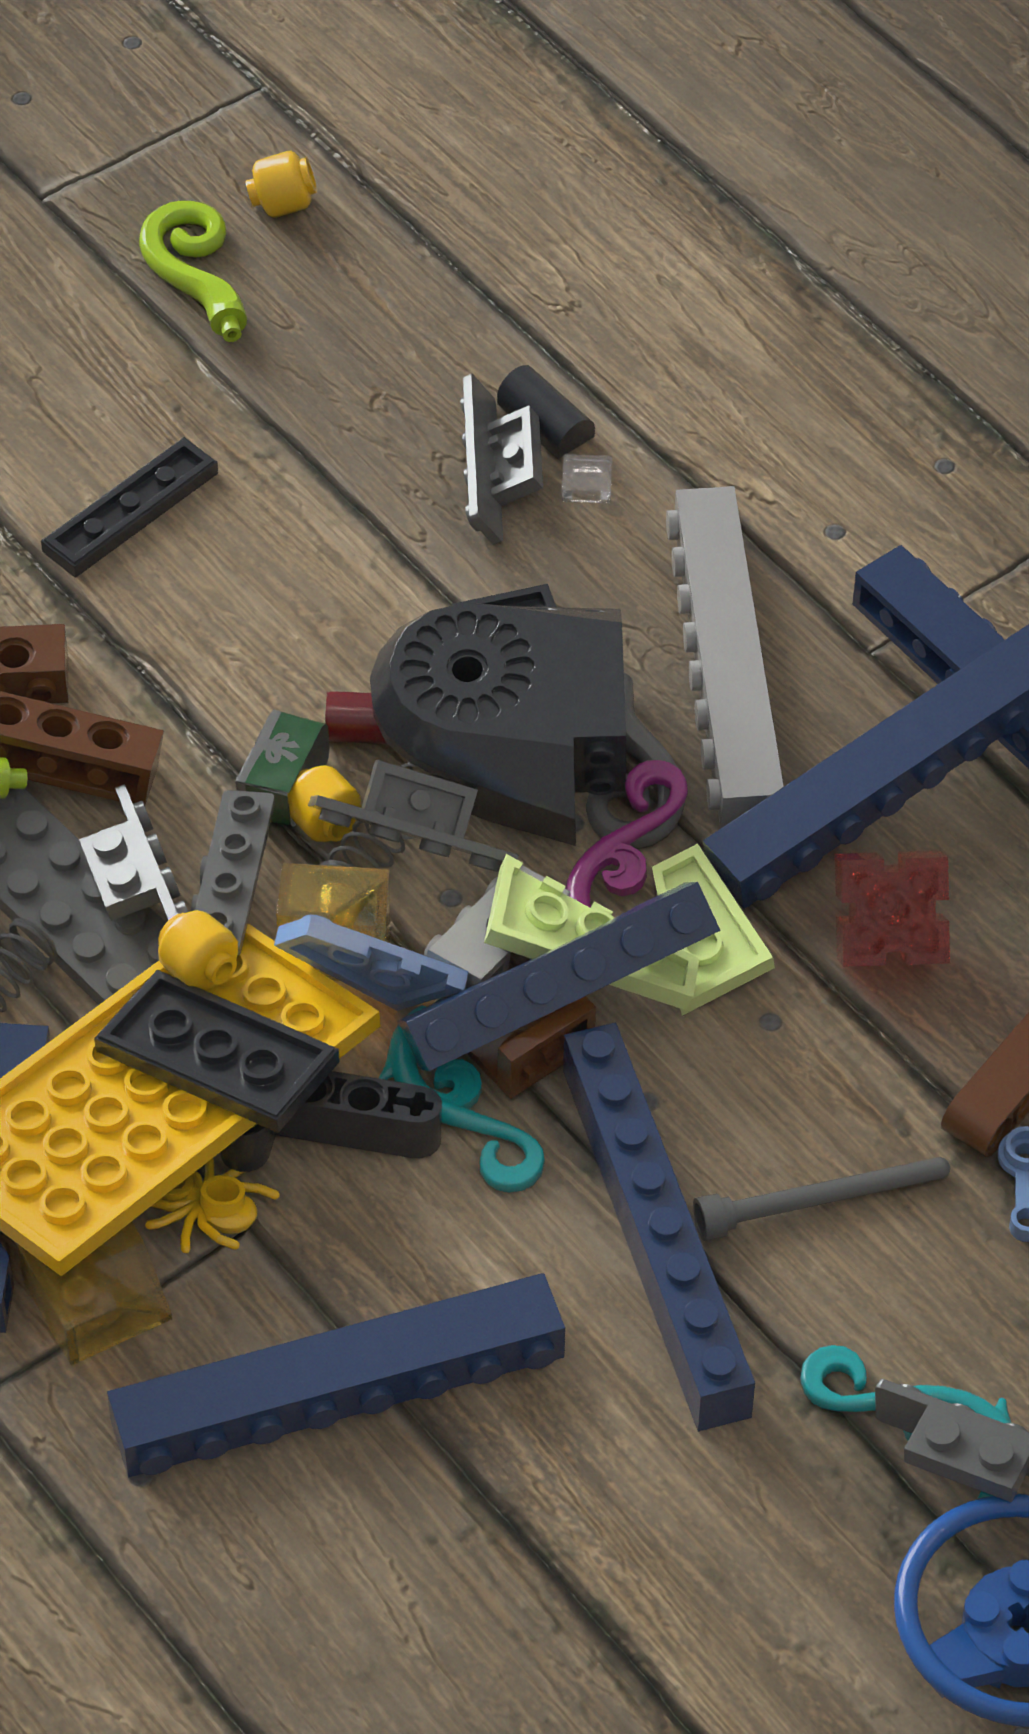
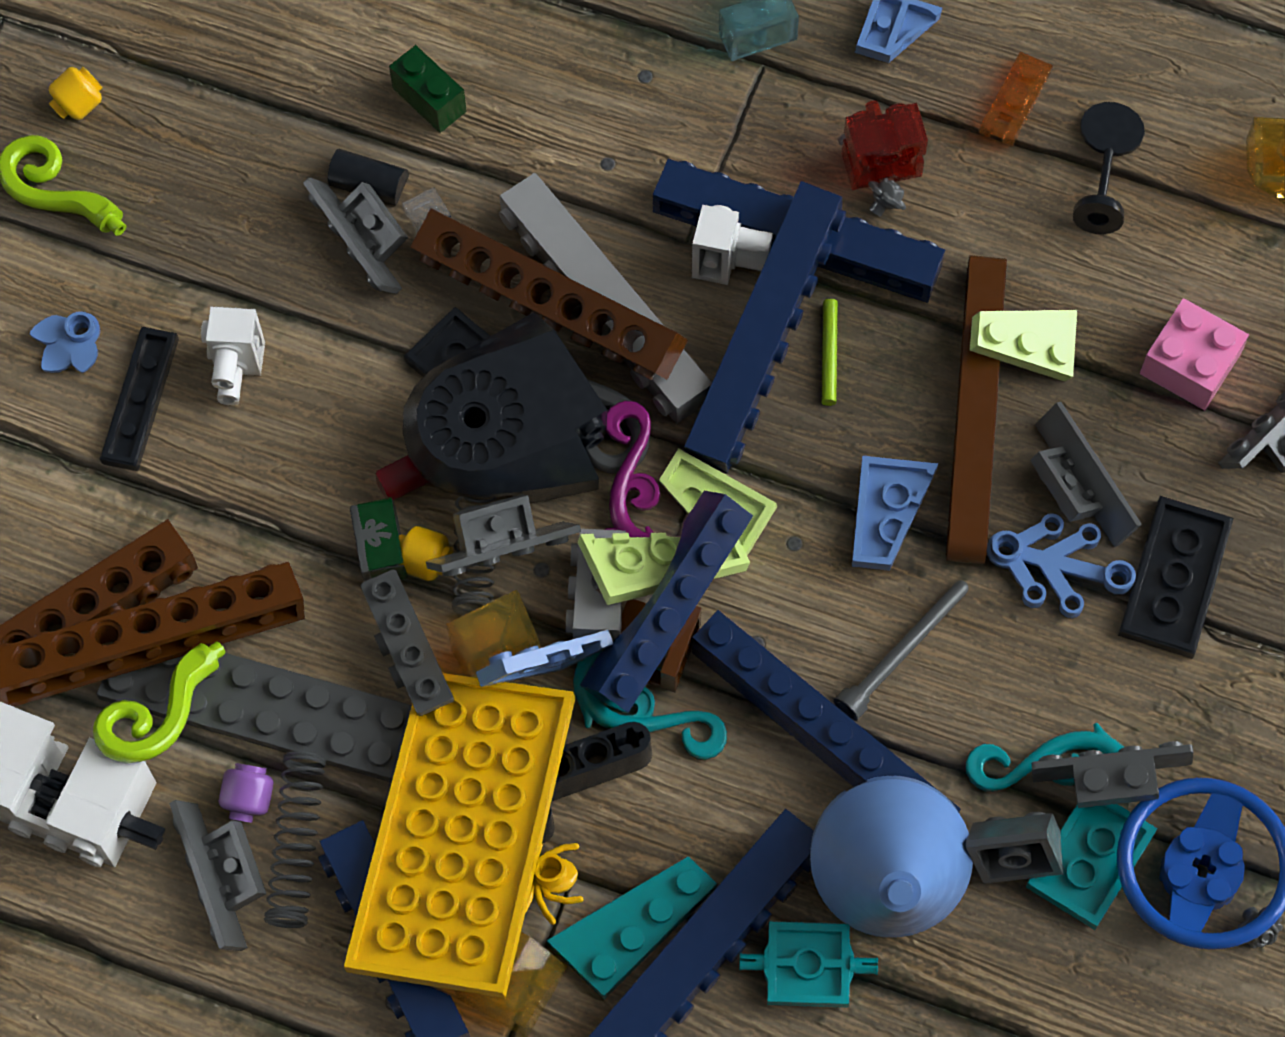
camera: 30 degrees left, 15 degrees up
bracket [79,784,188,921] -> none
black tile [94,970,340,1133] -> none
yellow head [158,910,238,990] -> none
clear red brick [835,850,950,967] -> none
none -> medium blue plate [30,312,100,373]
none -> white brick [201,307,265,405]
none -> dark green brick [389,45,467,133]
none -> reddish brown brick [411,208,688,380]
none -> teal wing [547,856,717,1000]
none -> white brick [692,205,773,285]
none -> teal plate [739,921,878,1008]
none -> medium blue cone [810,776,973,937]
none -> lime bar [822,299,838,406]
none -> medium blue wing [852,456,938,571]
none -> dark grey slope [966,812,1063,884]
none -> teal plate [1026,804,1158,930]

